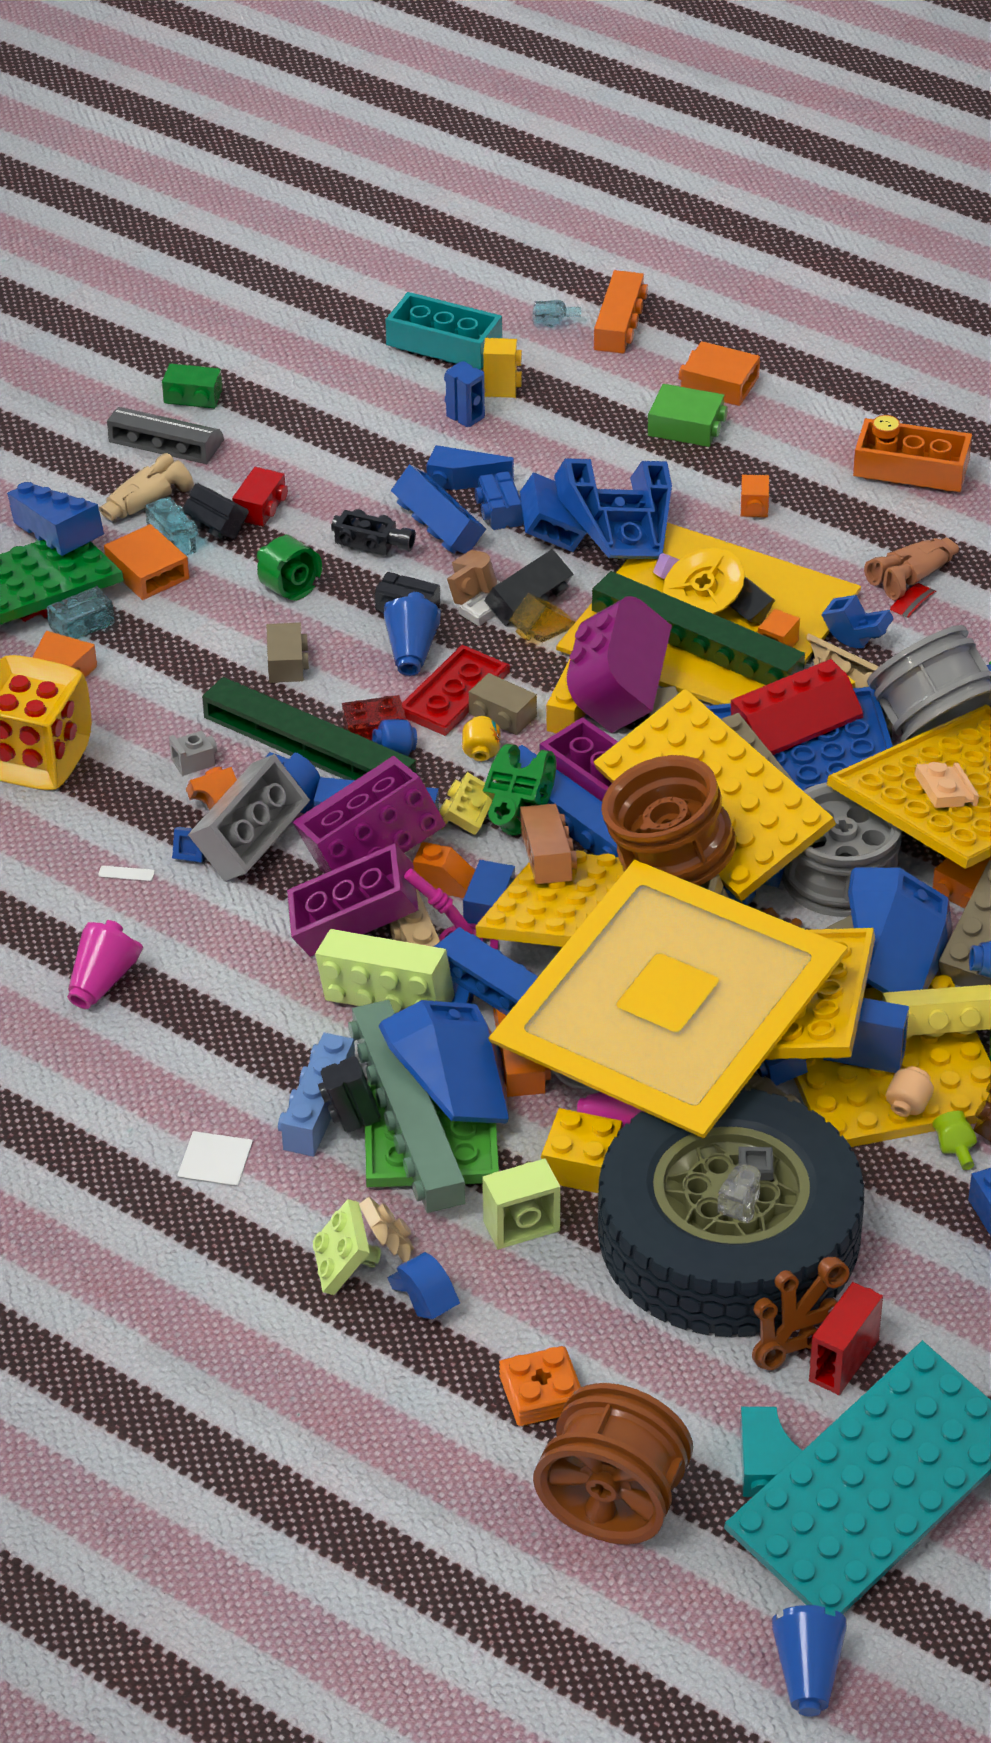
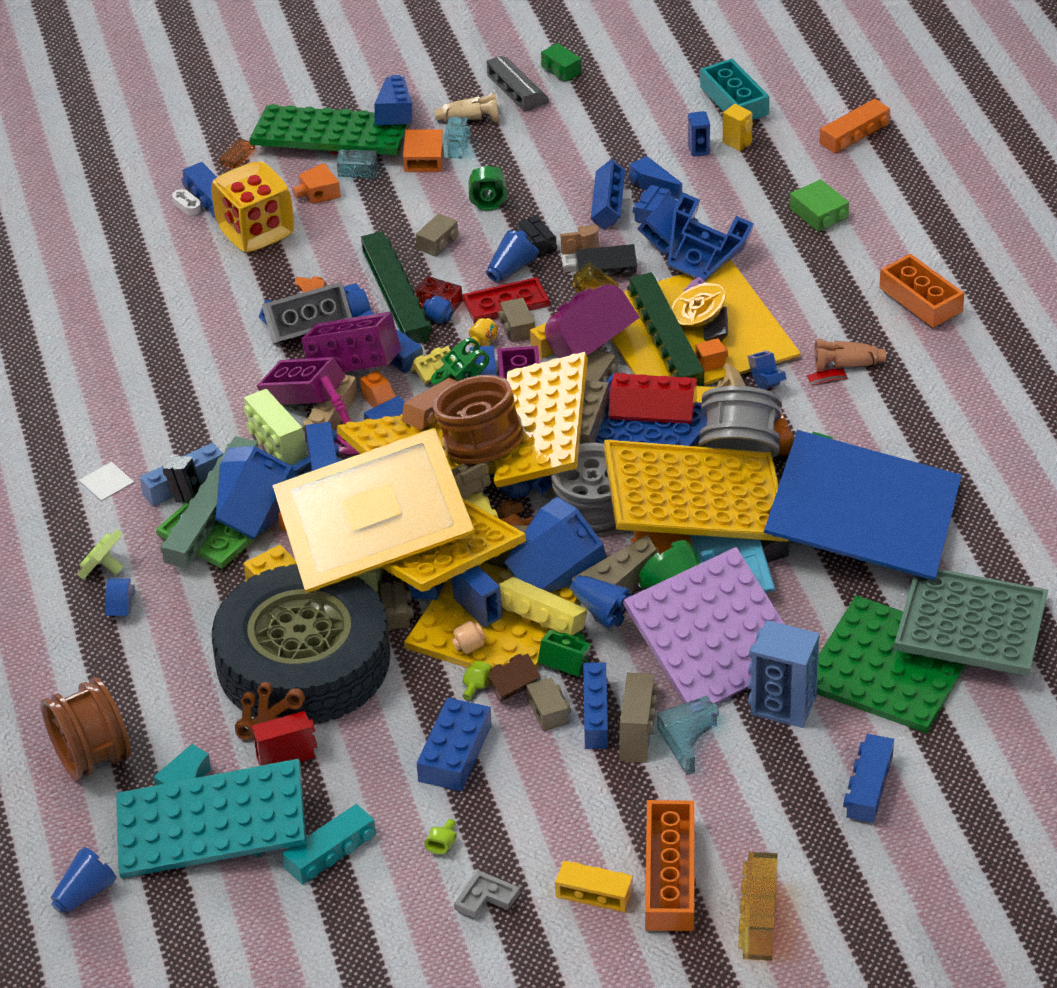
camera: 40 degrees right, 0 degrees up
dark pink cone [67,920,143,1009] -> none
white sticker [98,866,154,881] -> none
light grey brick [169,731,217,776] -> none
black brick [182,483,249,540] -> none
red brick [232,467,288,527] -> none
black brick [331,509,416,555] -> none
tan plate [359,1197,414,1263] -> none
yellowish green brick [483,1158,560,1250] -> none
orange brick [499,1346,581,1426] -> none
clear light blue piece [532,300,581,328] -> none
orange brick [678,341,760,406] -> none
clear leg [717,1164,761,1223] -> none
dark grey tile [738,1147,773,1181] -> none
orange brick [740,475,769,517] -> none
tile [872,415,900,439] -> none
light nougat plate [915,762,979,808] -> none

